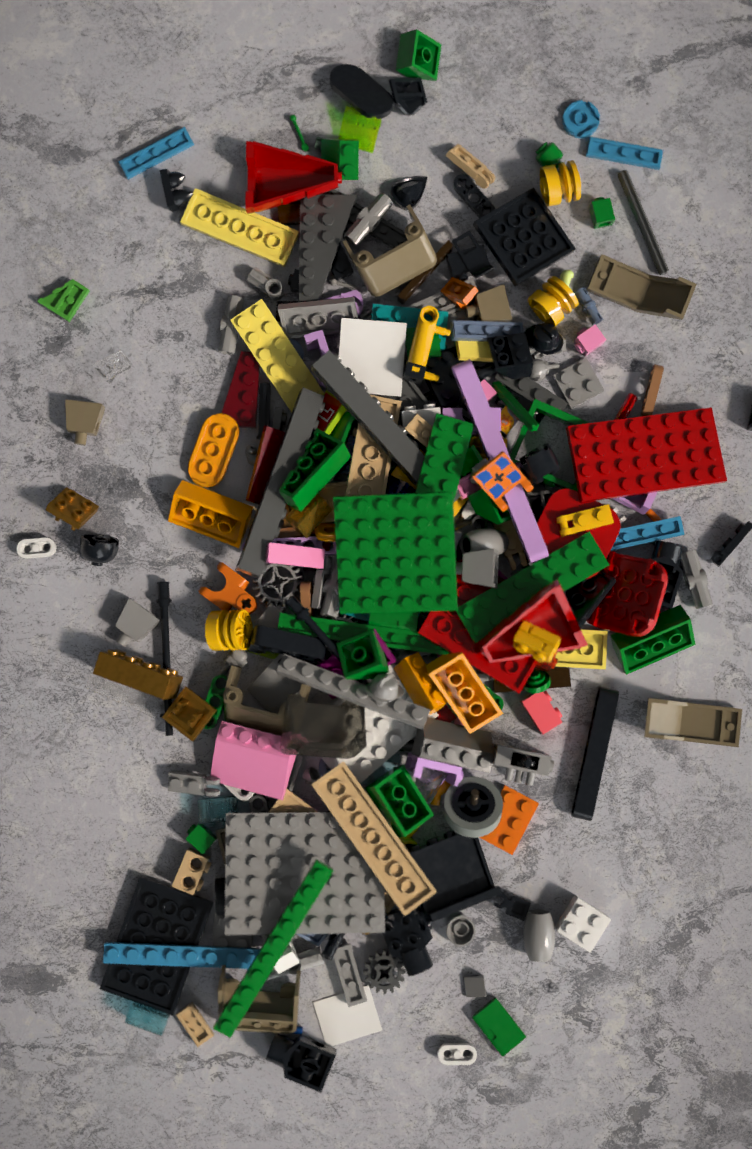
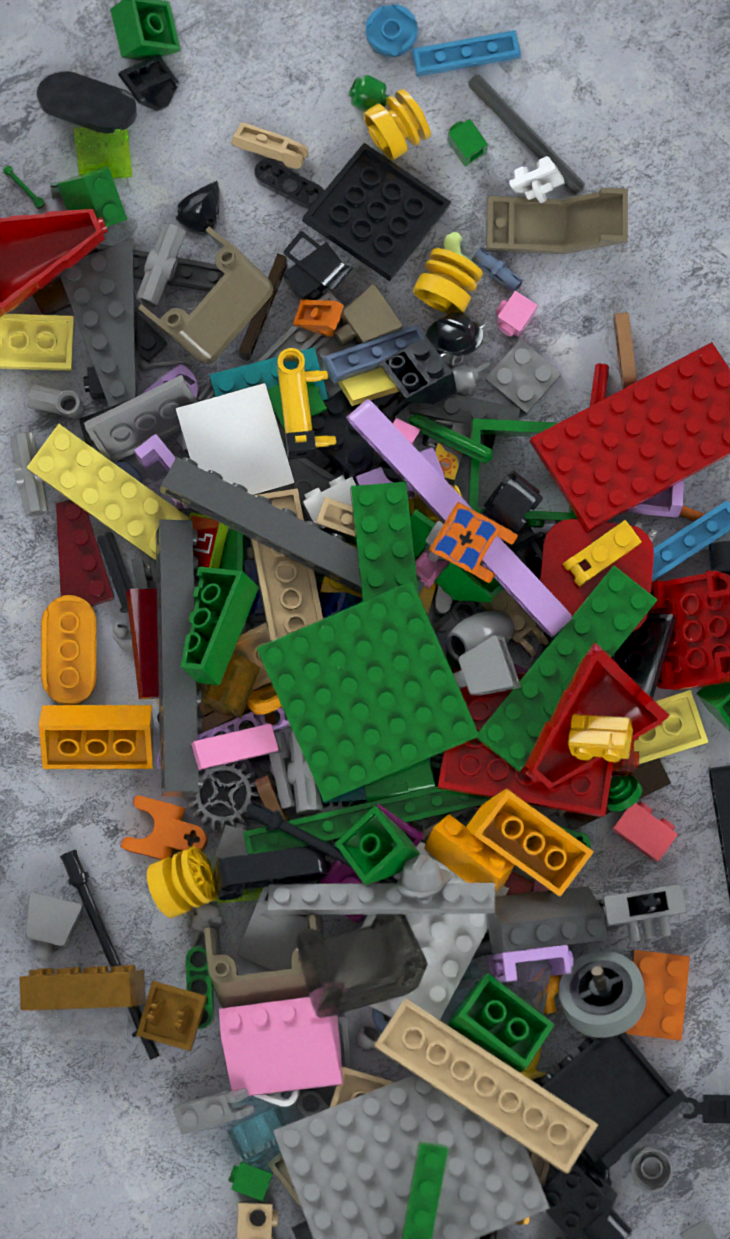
camera: 15 degrees left, 5 degrees down
none -> white hips [509,156,565,203]

